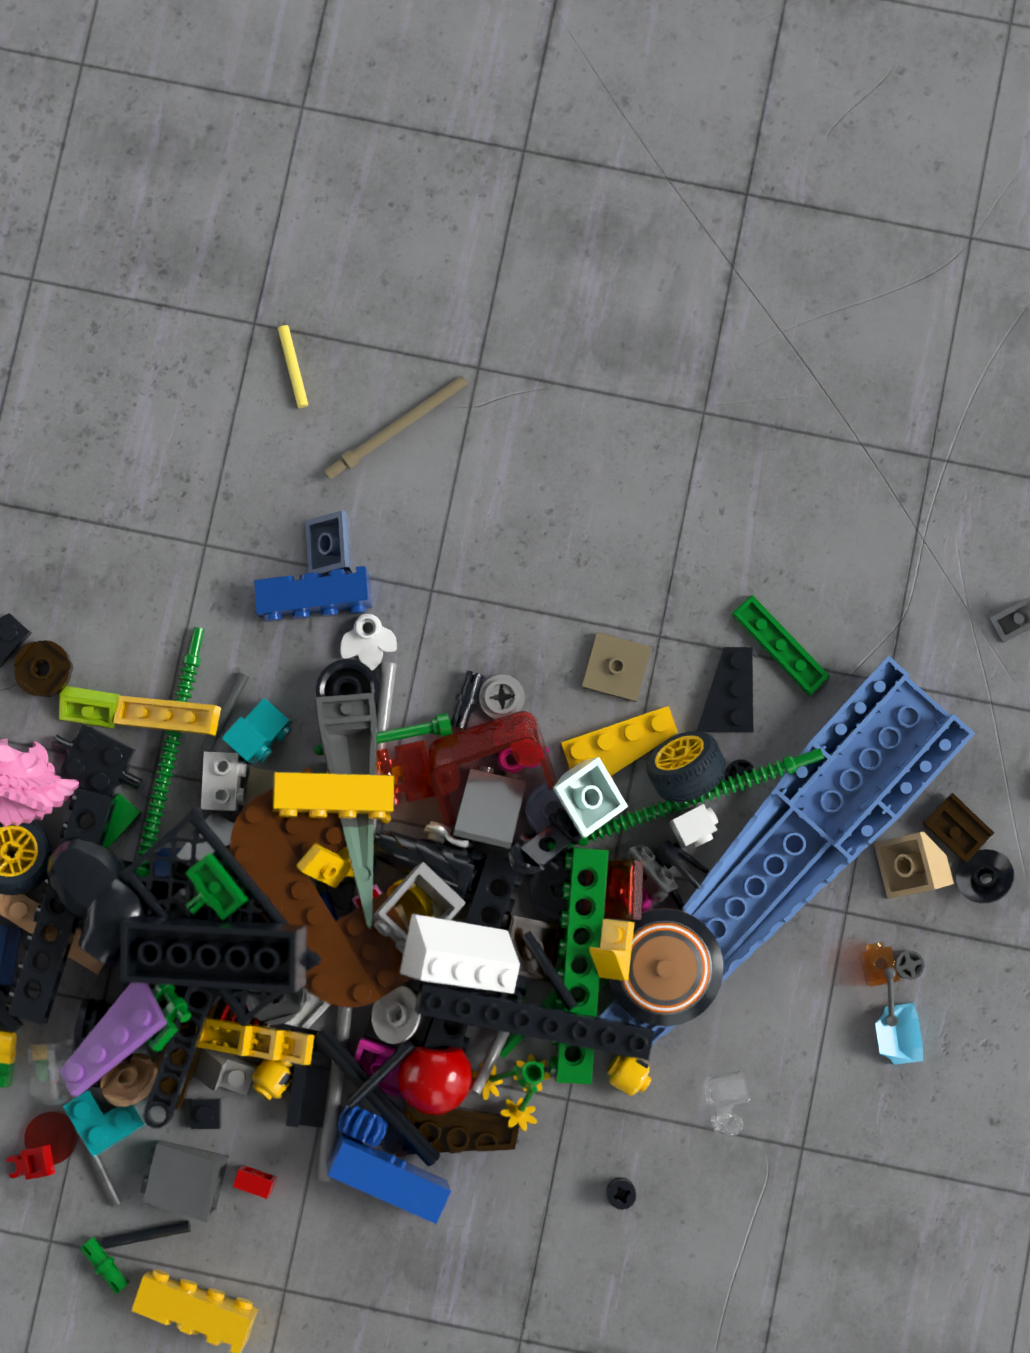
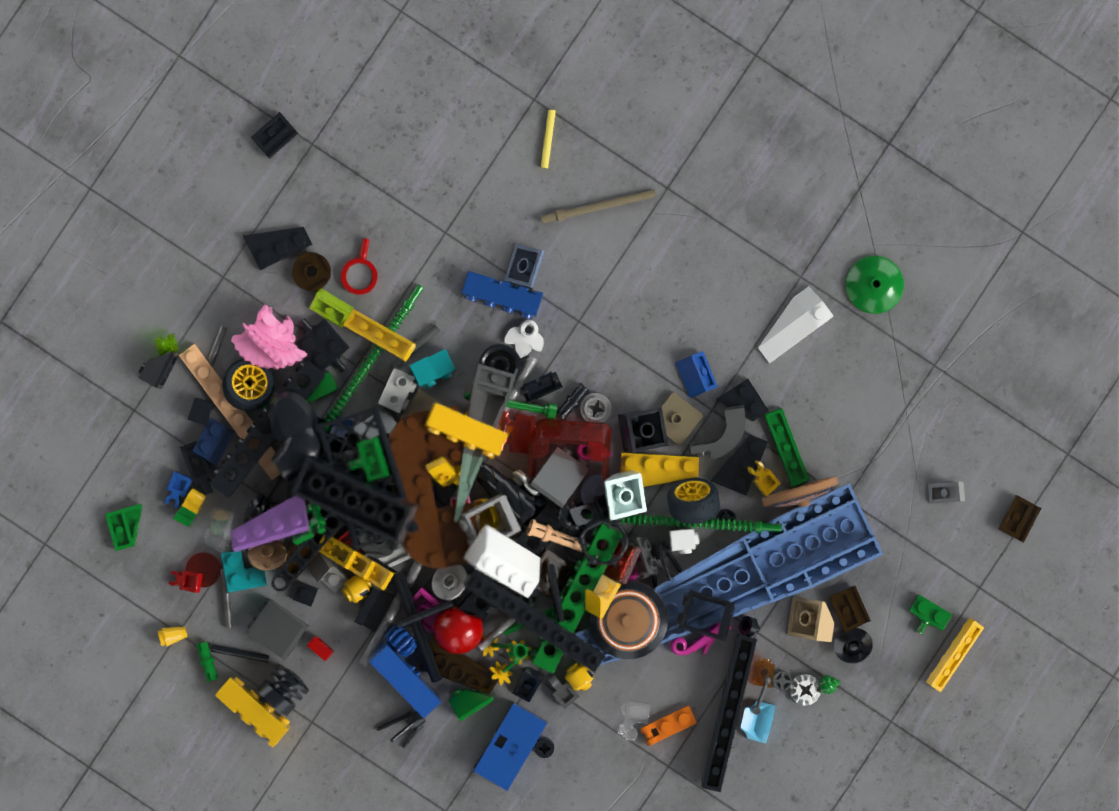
camera: 15 degrees right, 5 degrees up
none -> yellow cone [157,626,187,647]
none -> black wheel [257,664,310,716]
none -> piece [341,238,378,295]
none -> black plant [376,710,426,748]
none -> green slope [448,688,494,722]
none -> blue brick [474,702,547,791]
none -> black slope [512,666,545,702]
none -> black hinge [521,371,563,403]
none -> light nougat pin [526,519,586,552]
none -> dark grey plate [548,674,580,709]
none -> black piece [574,517,633,569]
none -> black slope [618,407,669,453]
none -> orange plate [640,705,697,746]
none -> dark pink plant [670,622,732,656]
none -> blue panel [676,351,718,398]
none -> black window [677,590,736,642]
none -> dark grey arch [690,405,746,459]
none -> black brick [700,634,757,792]
none -> black wing [717,379,769,422]
none -> black tile [739,616,760,637]
none -> yellow plate [748,461,781,496]
none -> white wedge [758,286,833,364]
none -> medium nougat dish [761,476,839,508]
none -> white gear [790,674,821,705]
none -> green plate [819,675,840,695]
none -> green dish [846,256,904,314]

